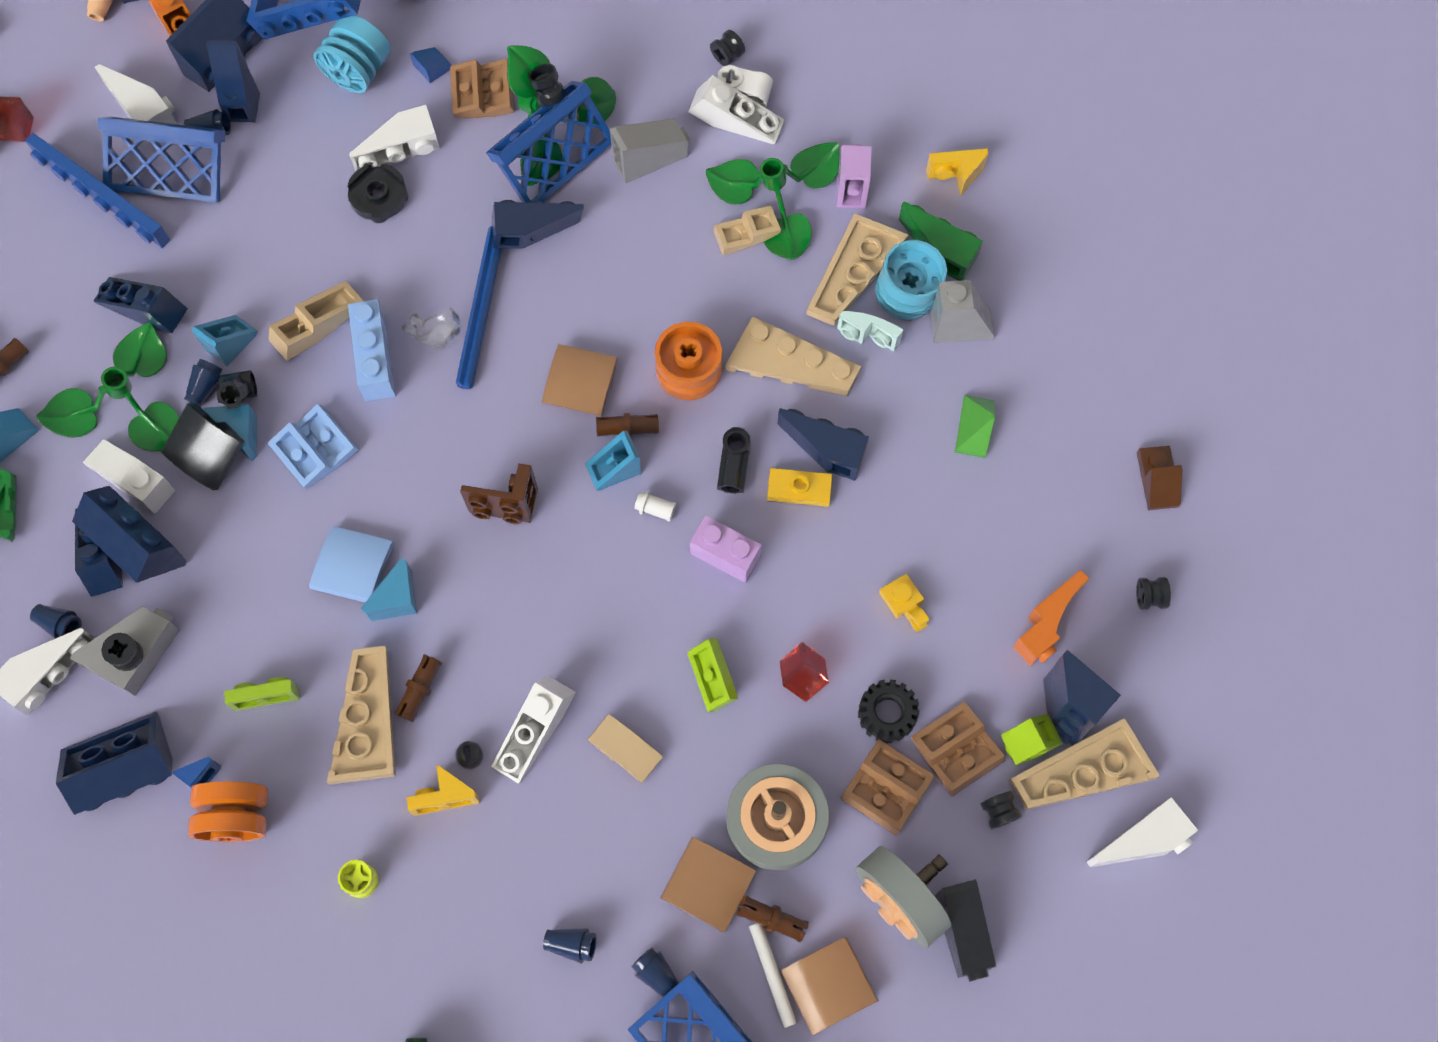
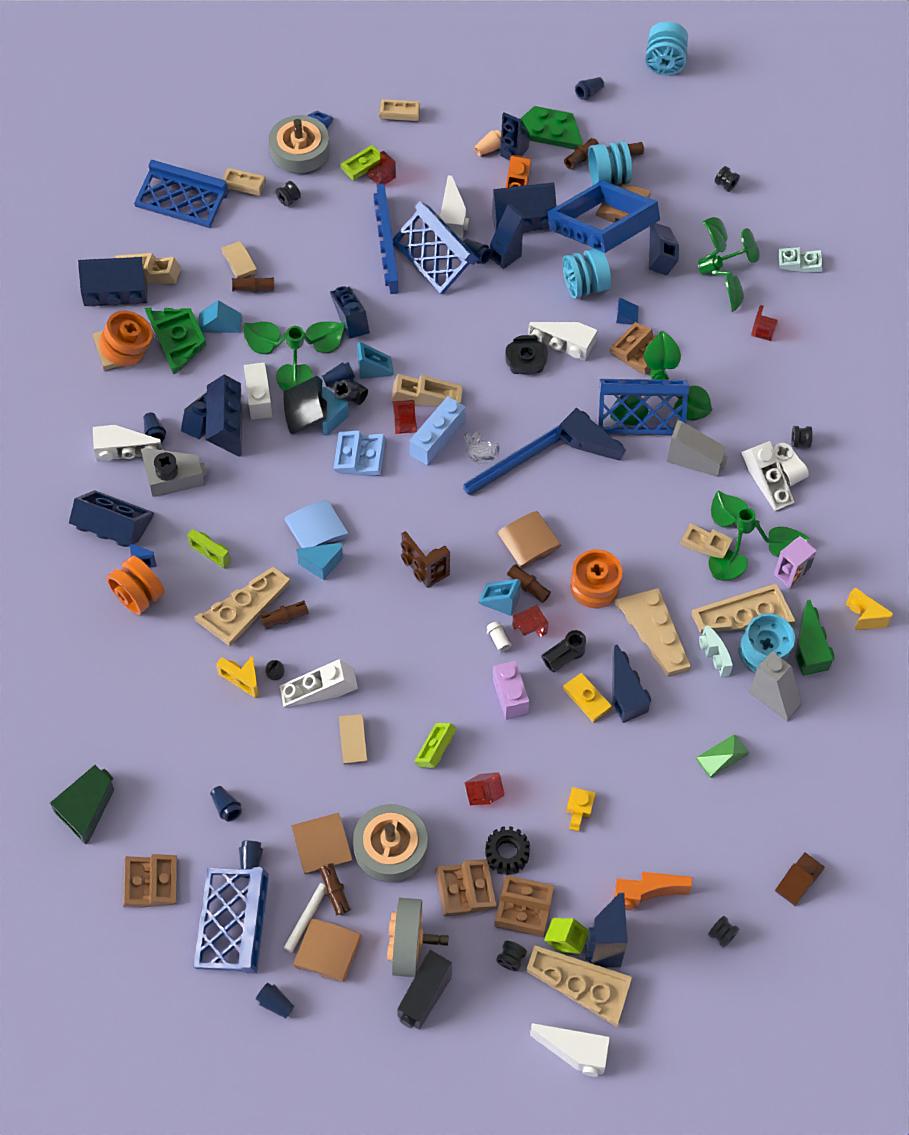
camera: 45 degrees right, 10 degrees down
neon yellow wheel [338,859,379,898] -> none
black wheel [528,64,566,107] -> none
none -> clear red panel [393,400,417,434]
none -> clear red panel [512,605,548,637]

